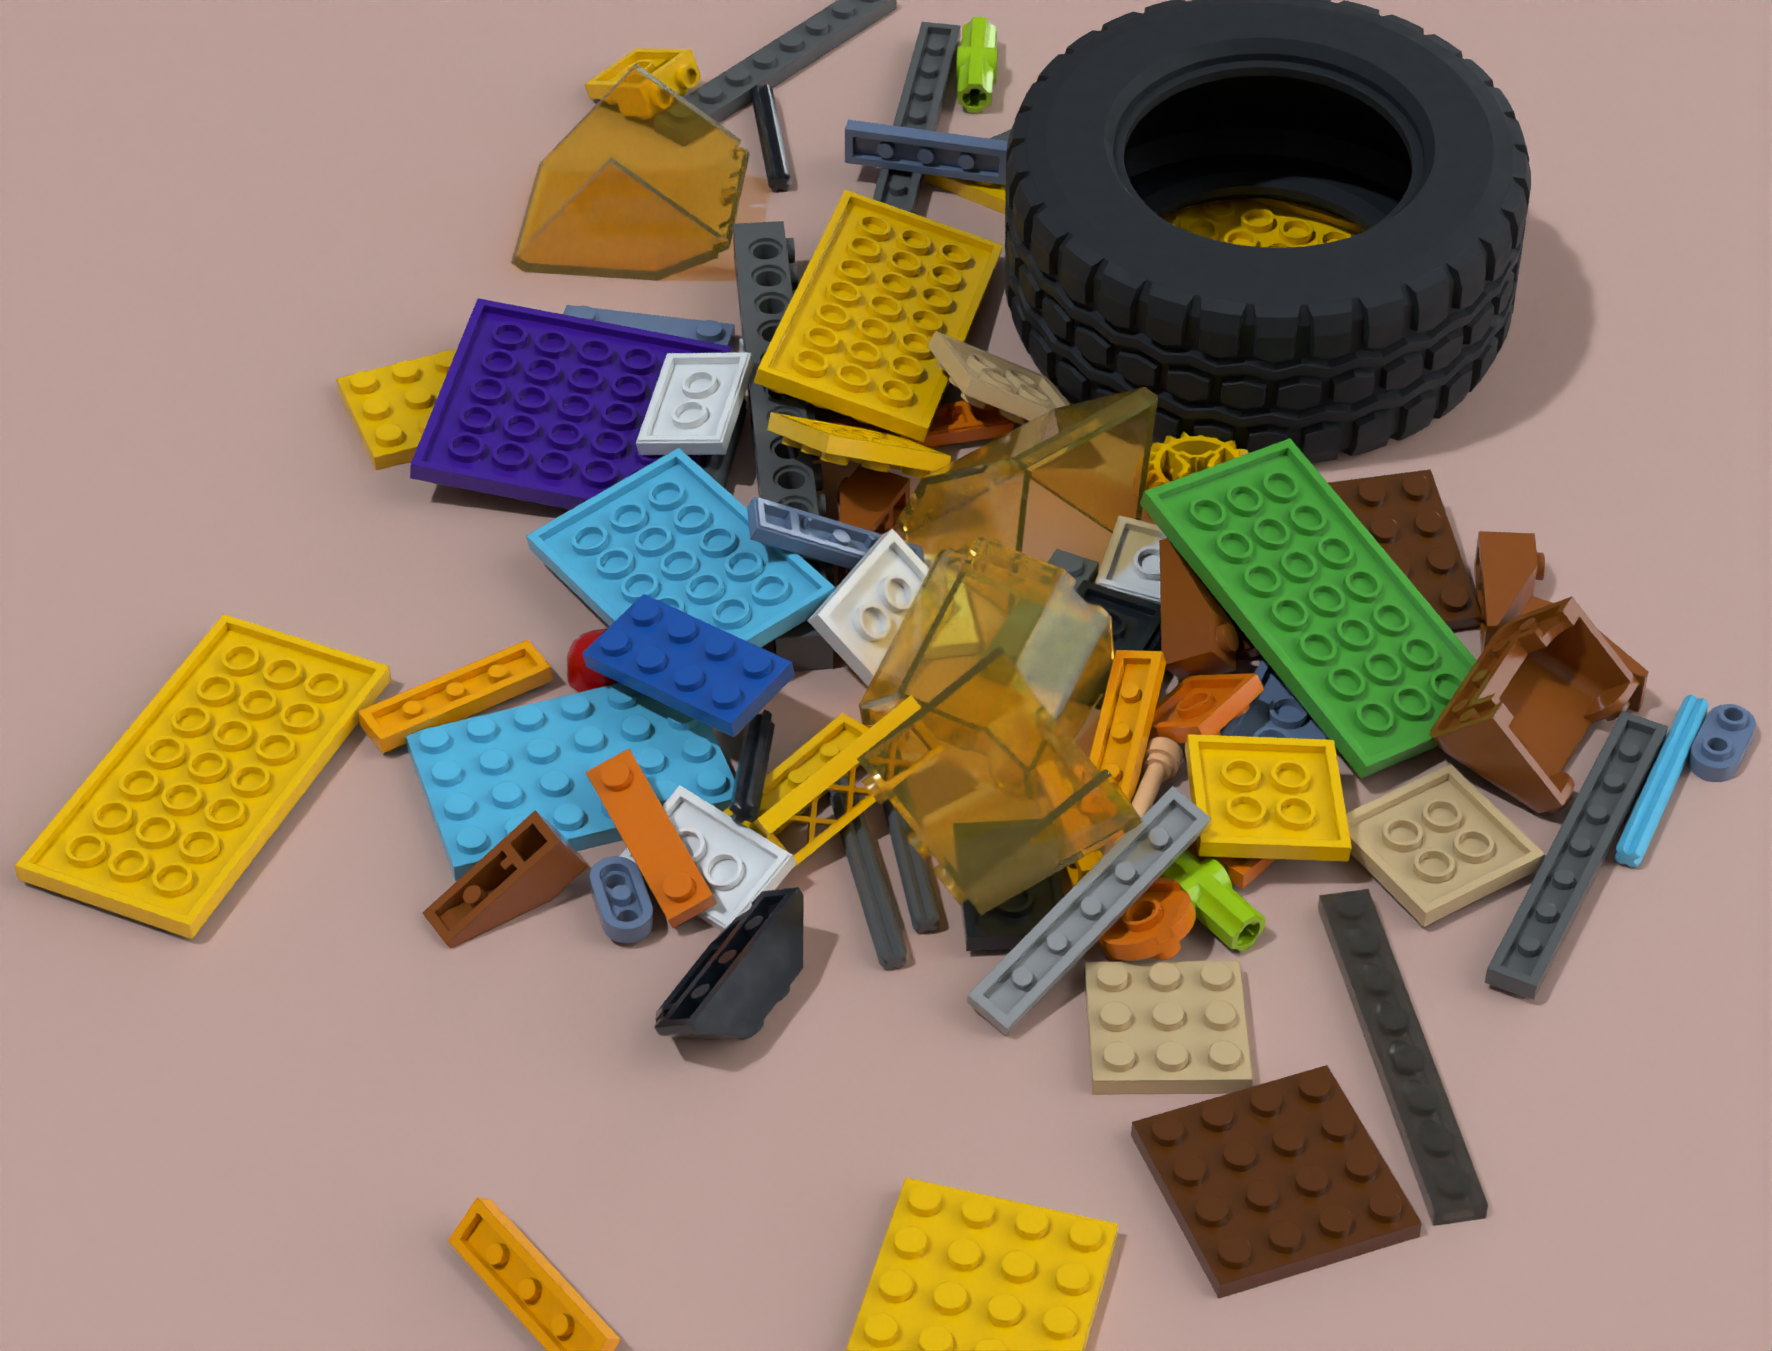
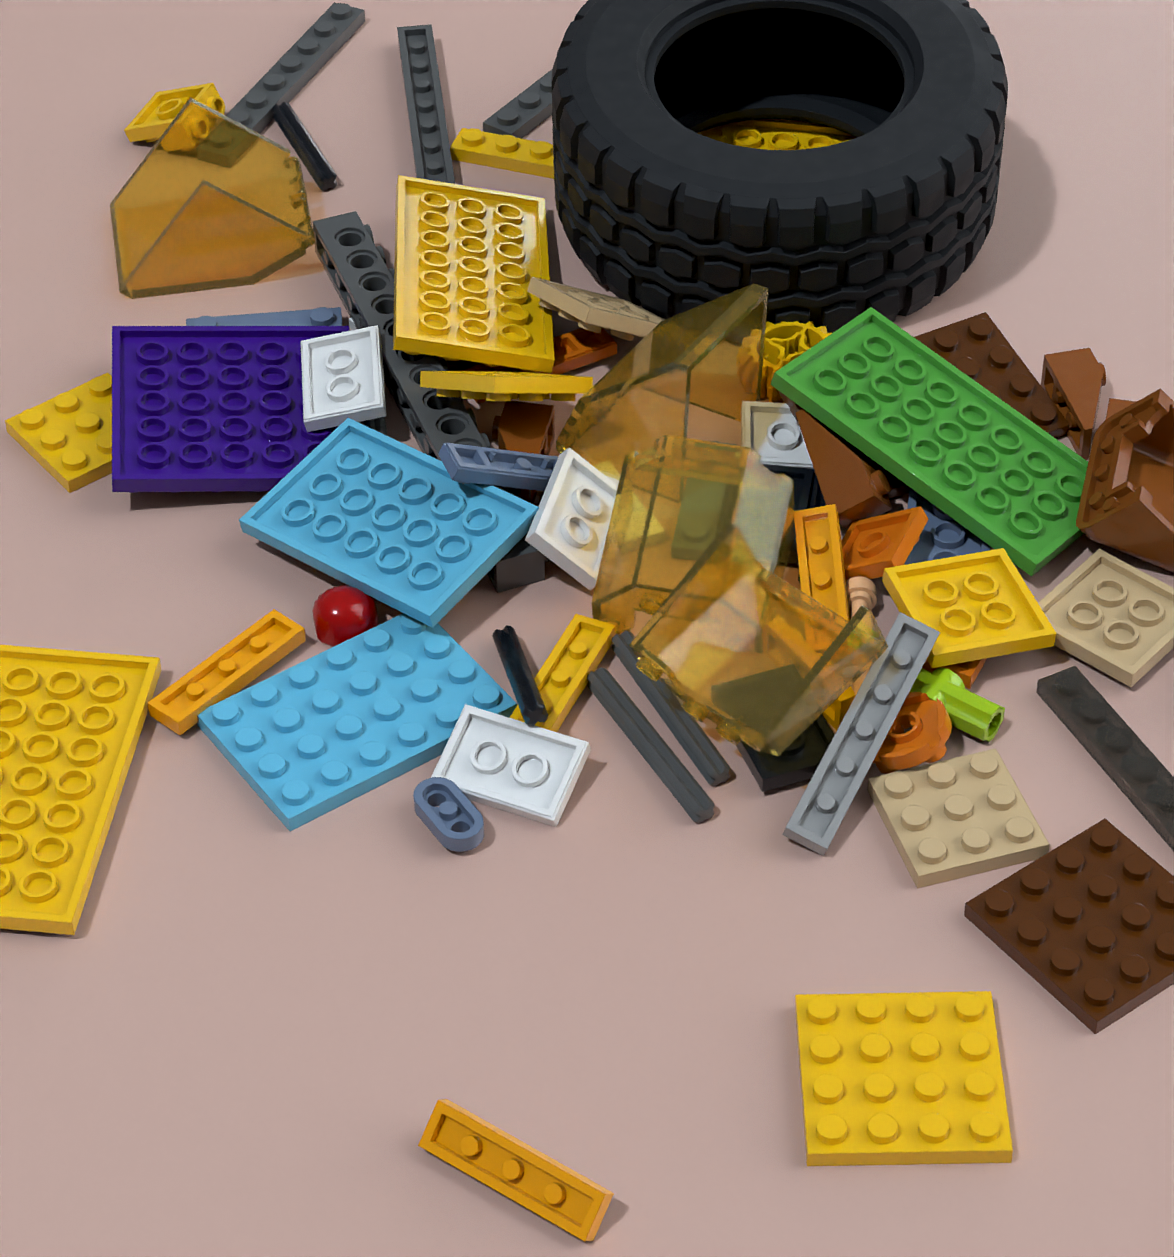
camera: 15 degrees left, 0 degrees up
dark orange slope [422,810,588,948] -> none
blue plate [582,594,795,737] -> none
orange plate [586,749,717,928] -> none
black wedge [654,887,804,1040] -> none
yellow fence [751,695,942,869] -> none
sand blue fence [845,120,1008,185] -> none
lime piece [956,17,998,113] -> none

